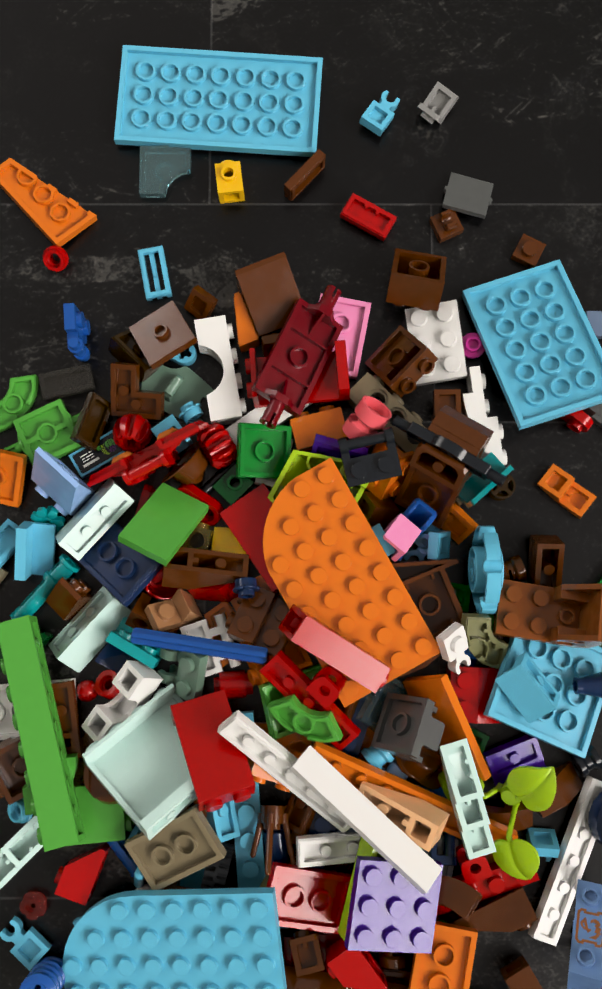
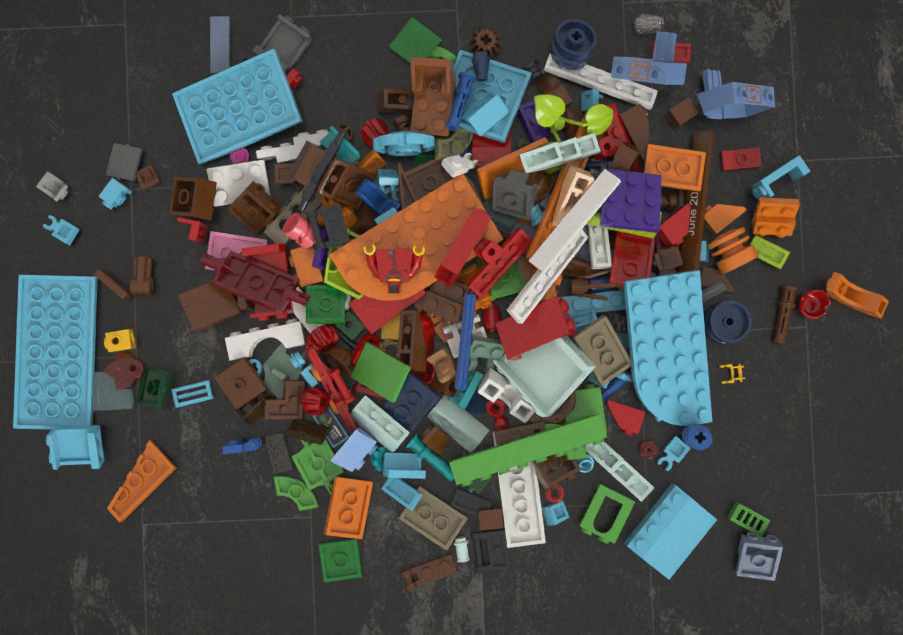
camera: 90 degrees left, 5 degrees up
red plate [43,245,69,272] -> none
reddish brown plate [184,285,218,319] -> none
dark blue plate [233,577,260,599] -> none
orange slope [234,292,260,353] -> none
bright green tile [267,694,343,743] -> none
red plate [340,193,397,241] -> none
bright pink panel [383,513,422,562] -> none
reddish brown plate [510,233,546,269] -> none
orange slope [537,463,597,519] -> none
none -> medium azure panel [46,425,105,470]
none -> medium azure brick [99,178,133,210]
none -> clear red plate [105,352,144,390]
none -> reddish brown piece [130,256,154,295]
none -> dark green slope [137,365,174,410]
none -> red panel [177,217,208,244]
none -> red piece [360,118,389,147]
none -> red torso [363,241,425,294]
none -> blue pin [446,72,476,131]

